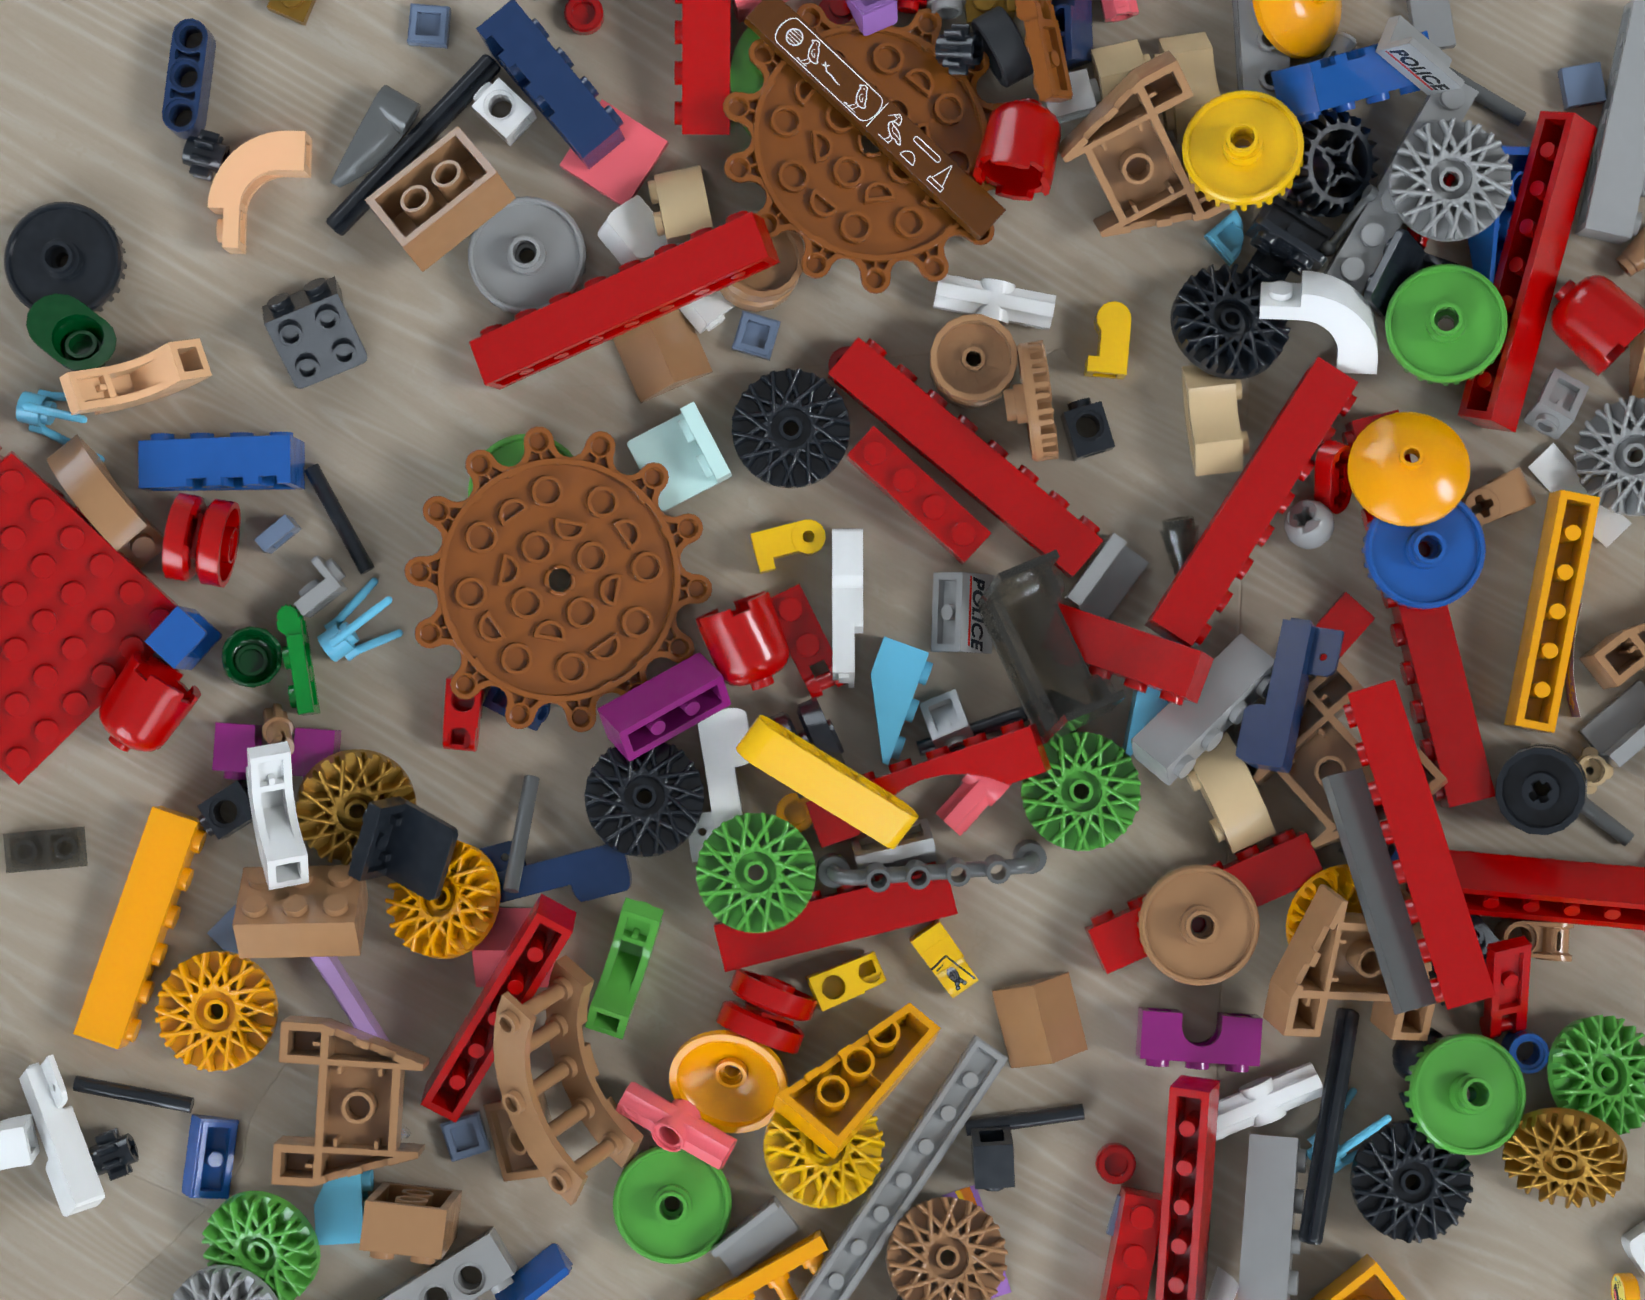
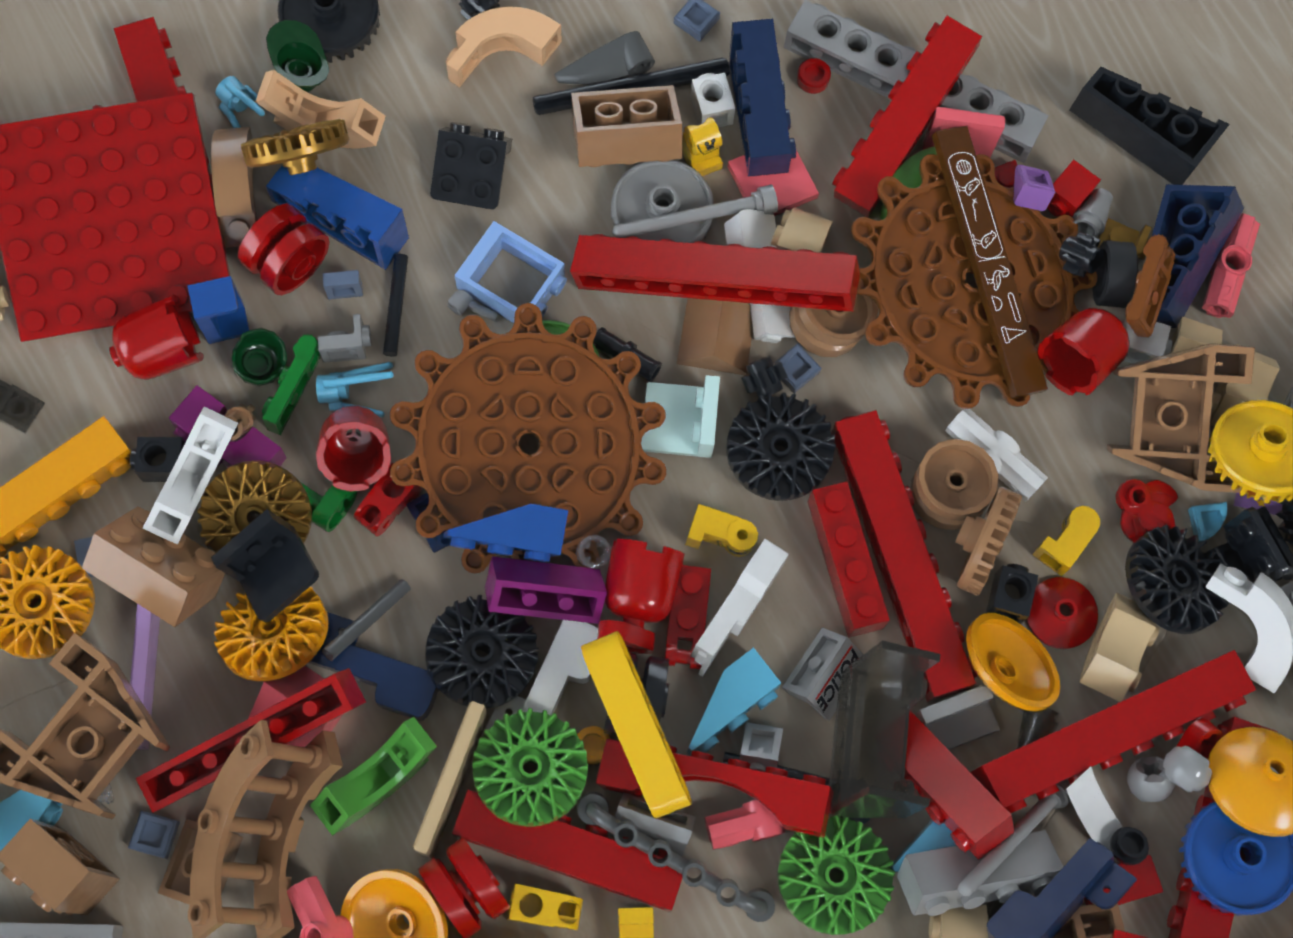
camera: 25 degrees right, 15 degrees down
none -> pearl gold wheel [240,119,350,175]
none -> green piece [299,481,357,532]
none -> red cylinder [316,405,391,492]
none -> tan tile [413,701,489,859]
none -> blue slope [443,504,568,562]
none -> light grey hand [448,290,498,321]
none -> light blue window [454,221,567,323]
none -> clear bush [576,535,611,568]
none -> black pin [593,327,662,382]
none -> red beam [597,620,655,654]
none -> light grey piece [612,184,778,238]
none -> yellow leg [682,117,723,176]
none -> black gear [741,356,788,398]
none -> light grey piece [958,779,1071,897]
none -> light orange dish [966,613,1060,712]
none -> red dish [1026,577,1098,649]
none -> white sticker [1066,766,1123,850]
none -> black plate [1110,827,1149,866]
none -> red plate [1115,479,1178,543]
none -> light grey piece [1162,745,1212,793]

